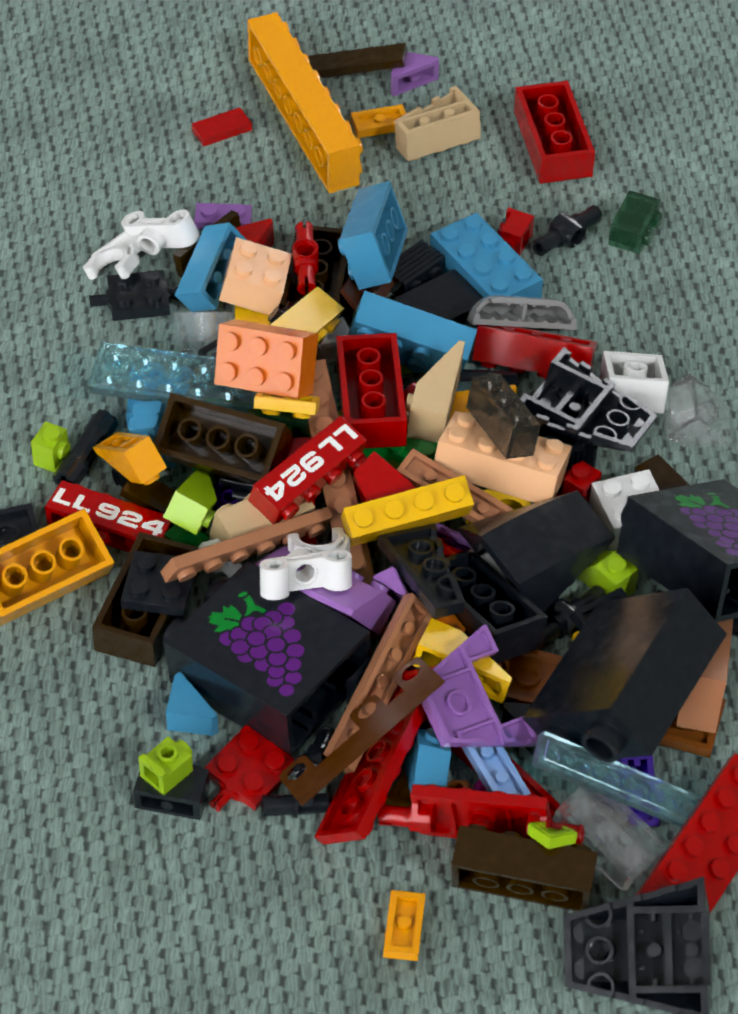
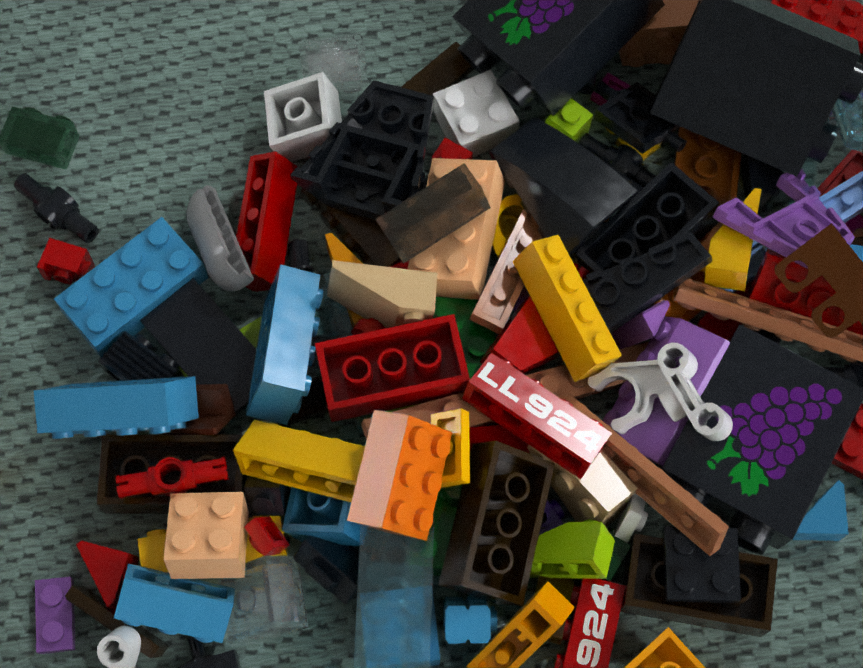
camera: 100 degrees left, 20 degrees up
none -> red plate [244,516,290,556]

